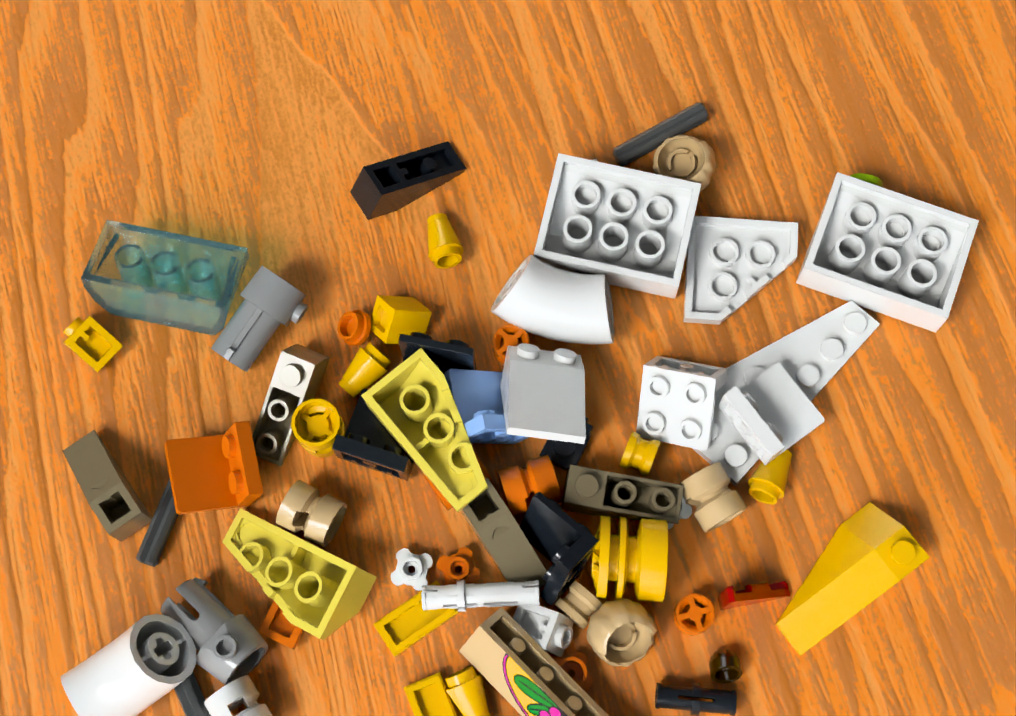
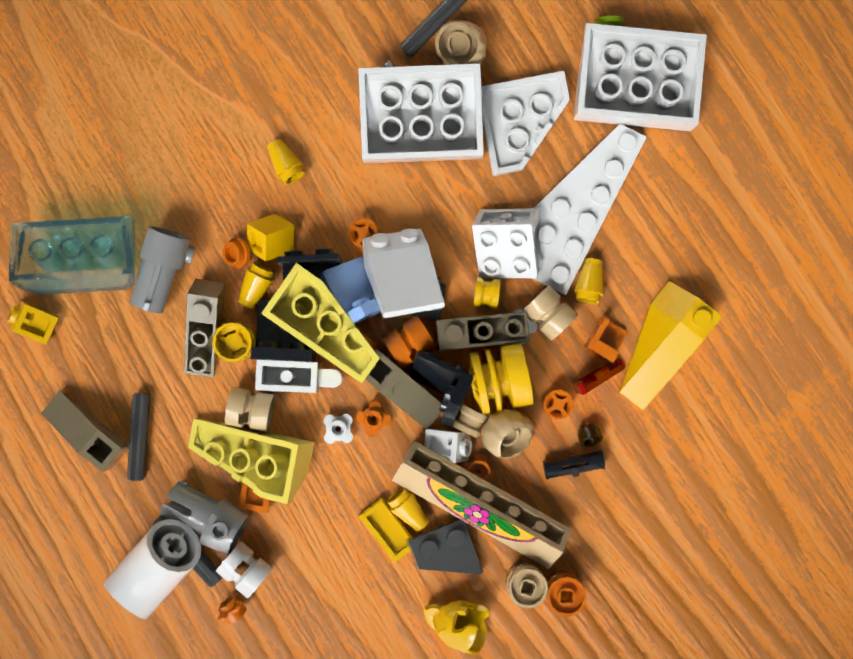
camera: 25 degrees left, 15 degrees up
orange bracket [164,421,264,515] -> none
black slope [350,141,466,220] -> none
yellow tile [373,580,459,658] -> none
white pin [421,580,540,612] -> none
white brick [491,254,615,345] -> none
white bracket [718,363,825,465] -> none
none -> white brick [255,360,343,393]
none -> orange panel [584,316,627,363]

